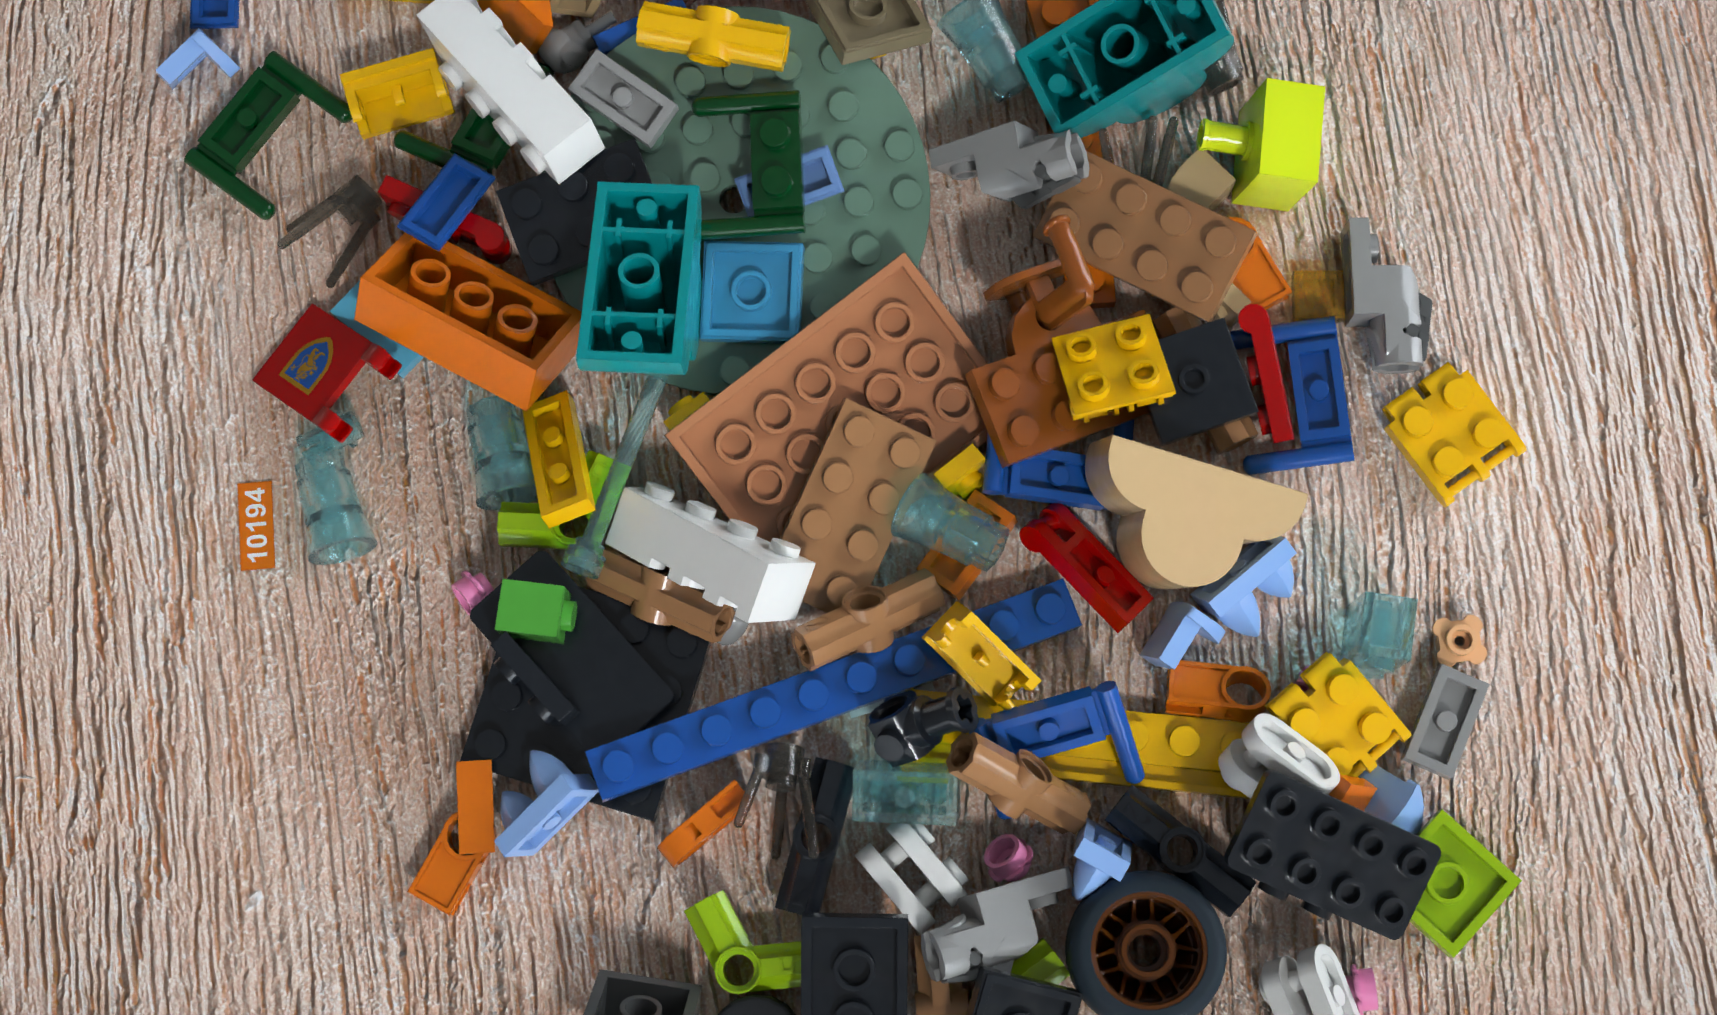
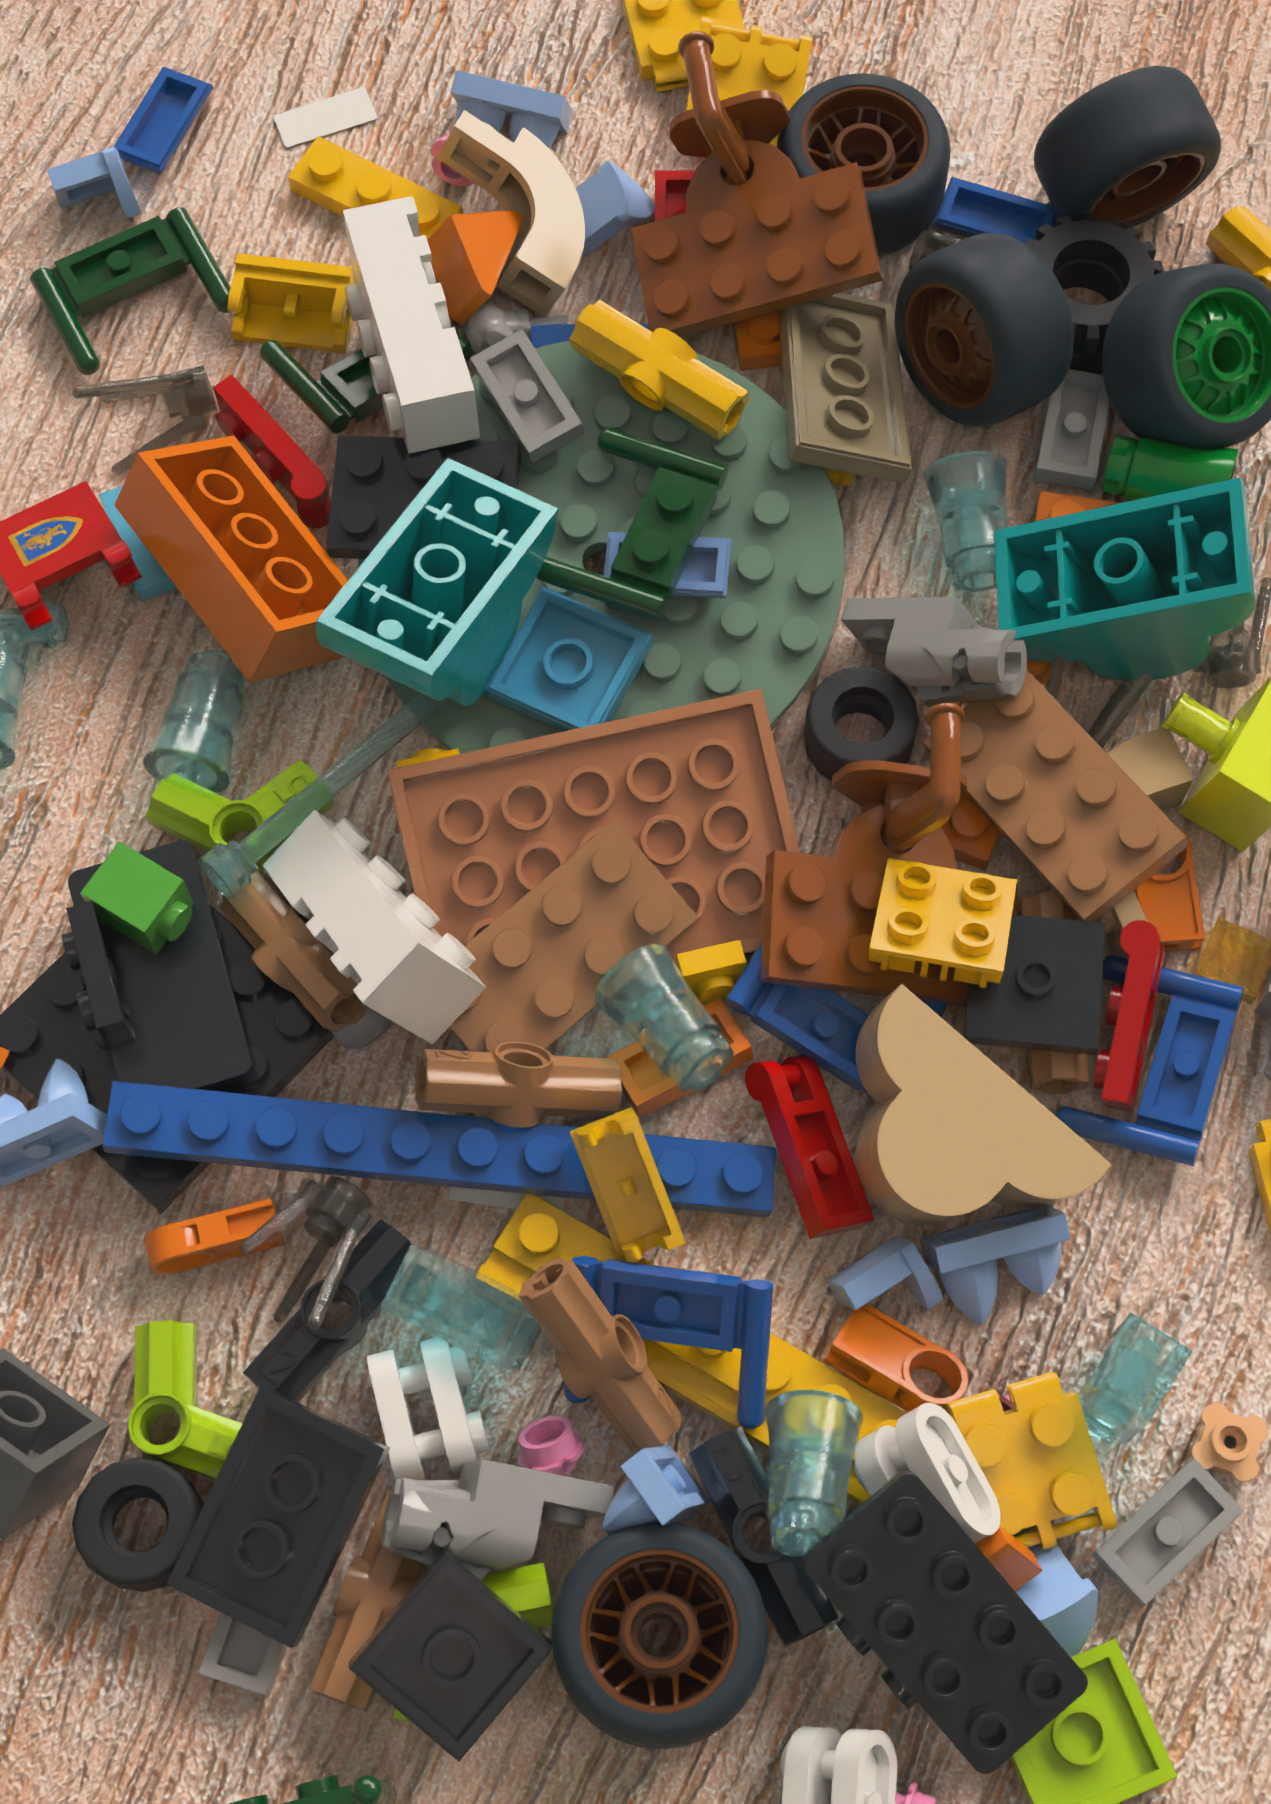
camera: 20 degrees right, 10 degrees down
blue tile [397,153,496,252] -> none
bright pink plate [451,570,494,616] -> none
yellow plate [522,390,596,529] -> none
black connector [867,686,979,767] -> none
none -> clear light blue plant [766,1390,863,1557]
none -> black tyre [803,666,919,782]

